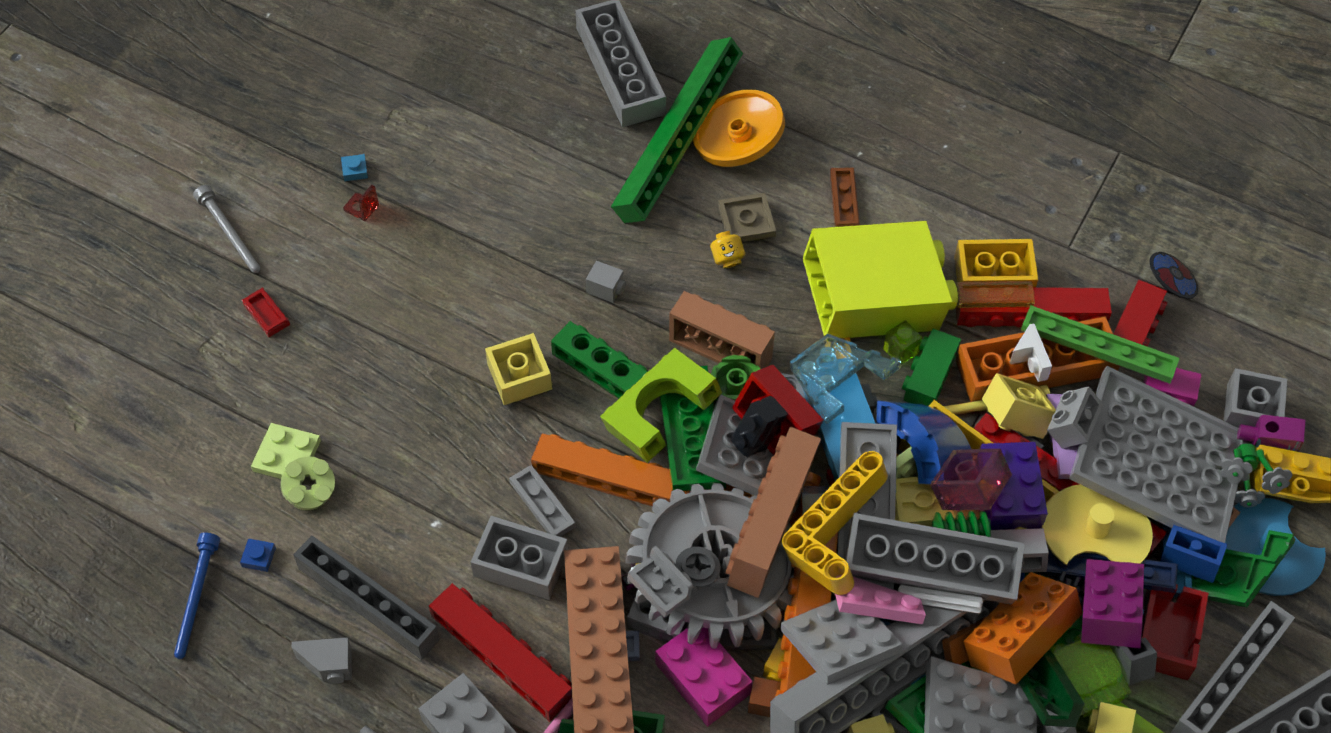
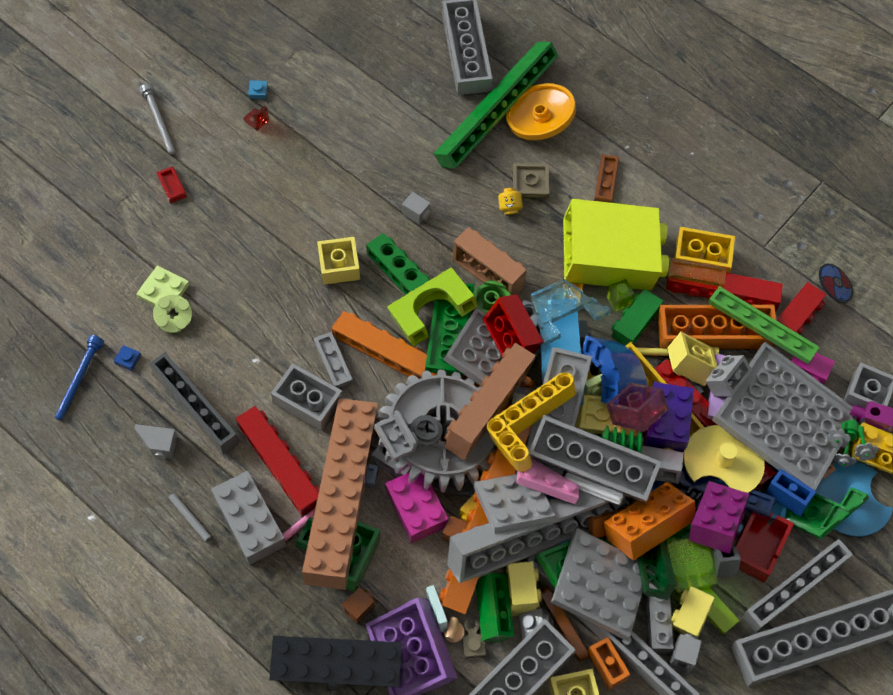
camera: 10 degrees right, 5 degrees up
black brick [731,396,787,458] -> none
white slope [1010,324,1052,382] -> none

